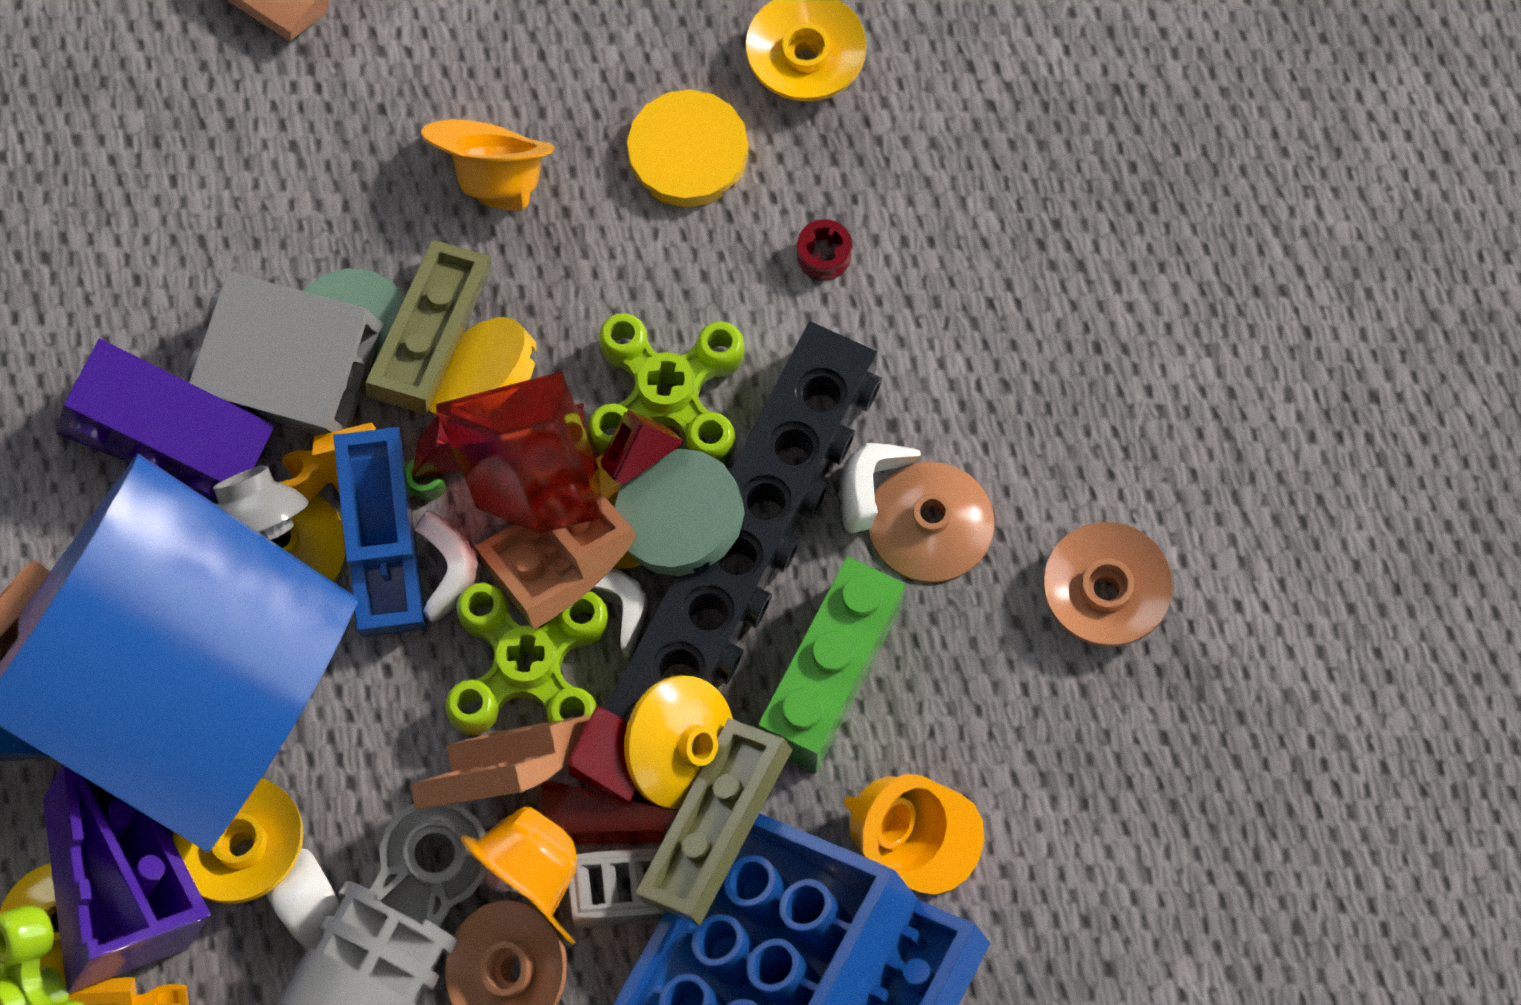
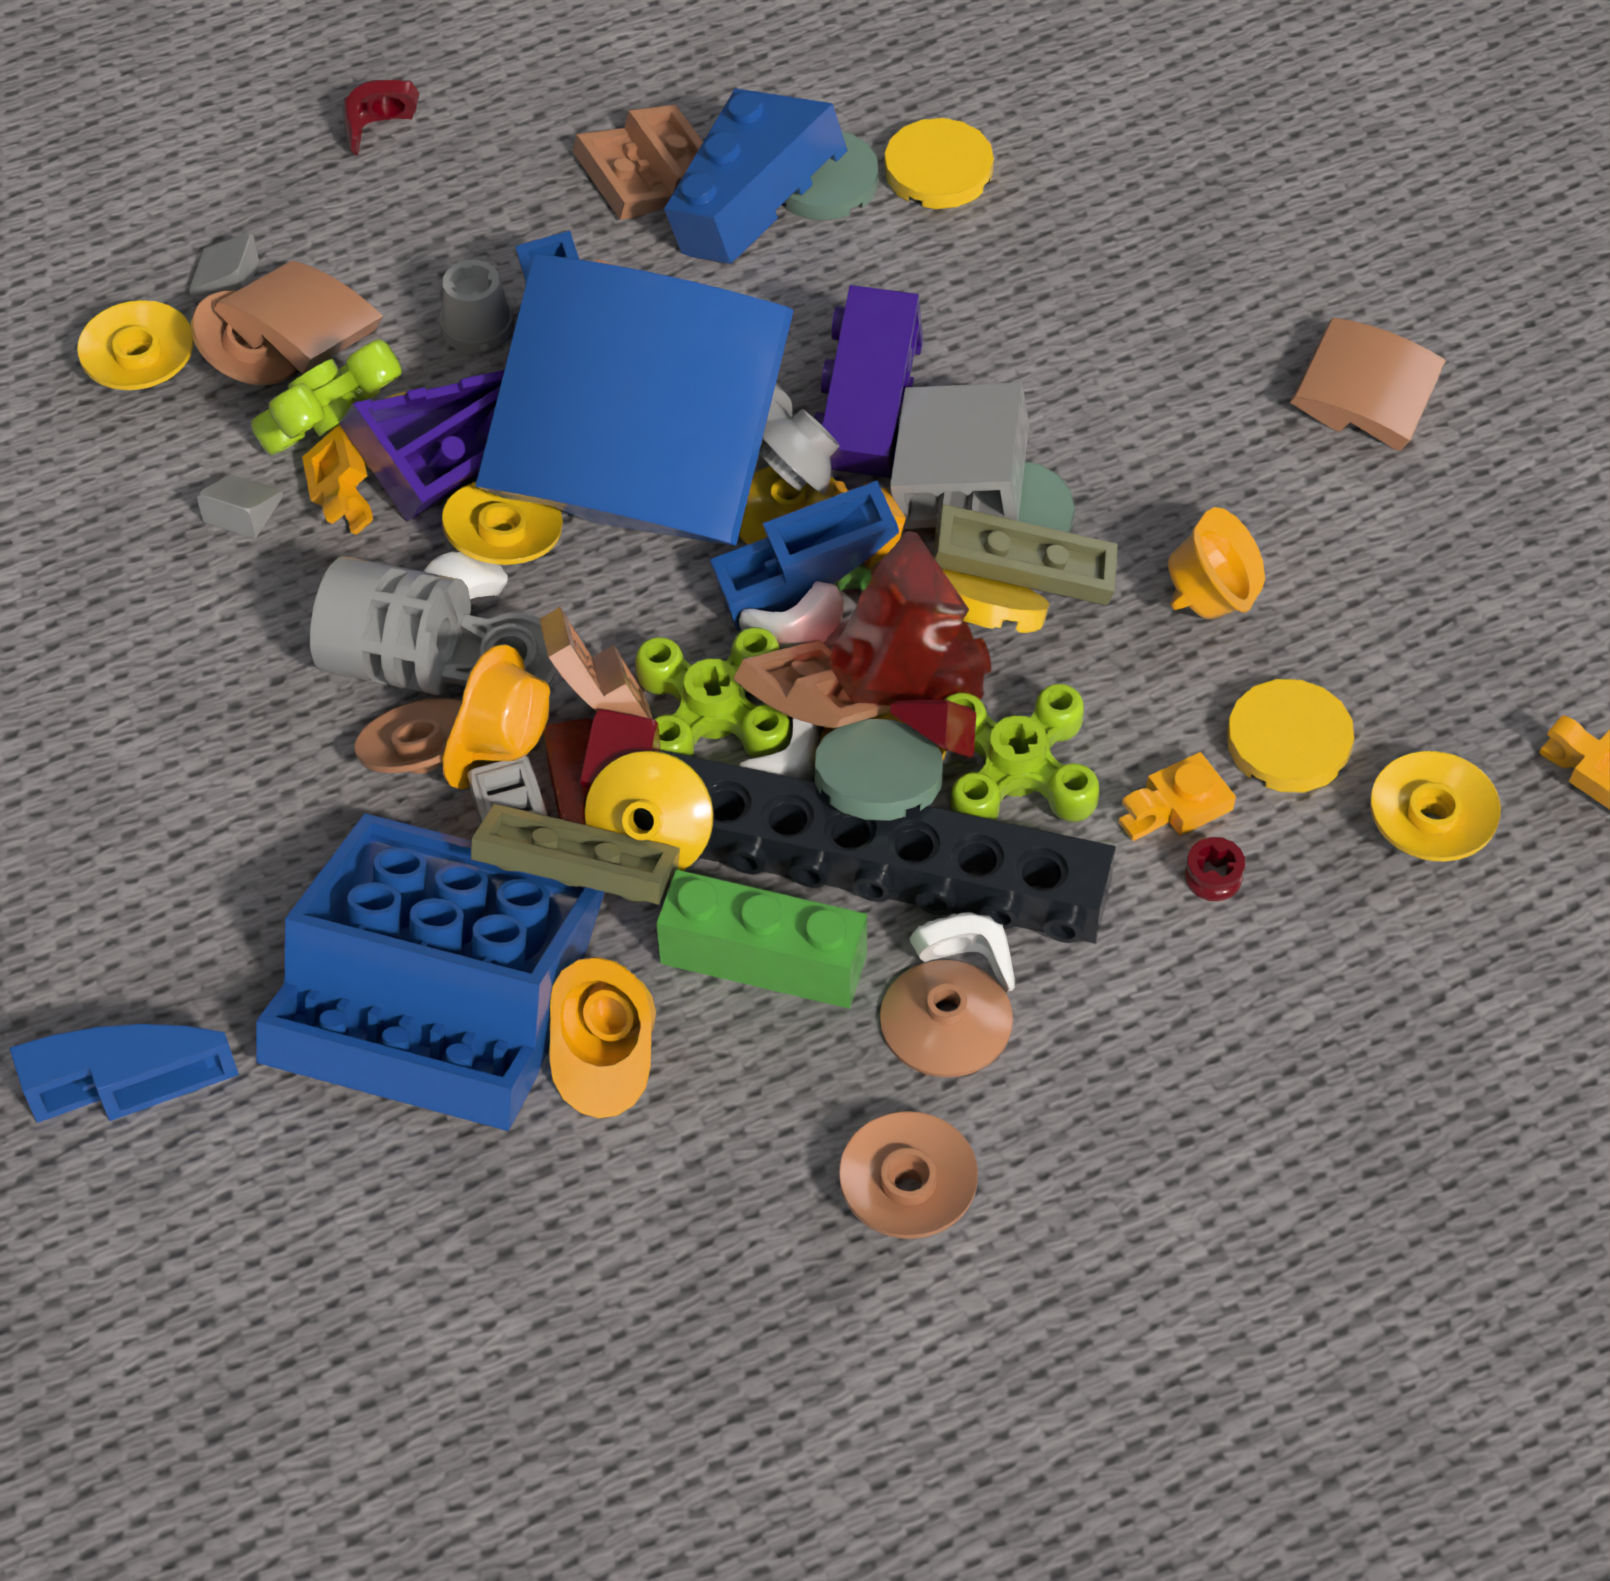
camera: 80 degrees right, 15 degrees down
none -> light orange plate [1118,752,1236,841]

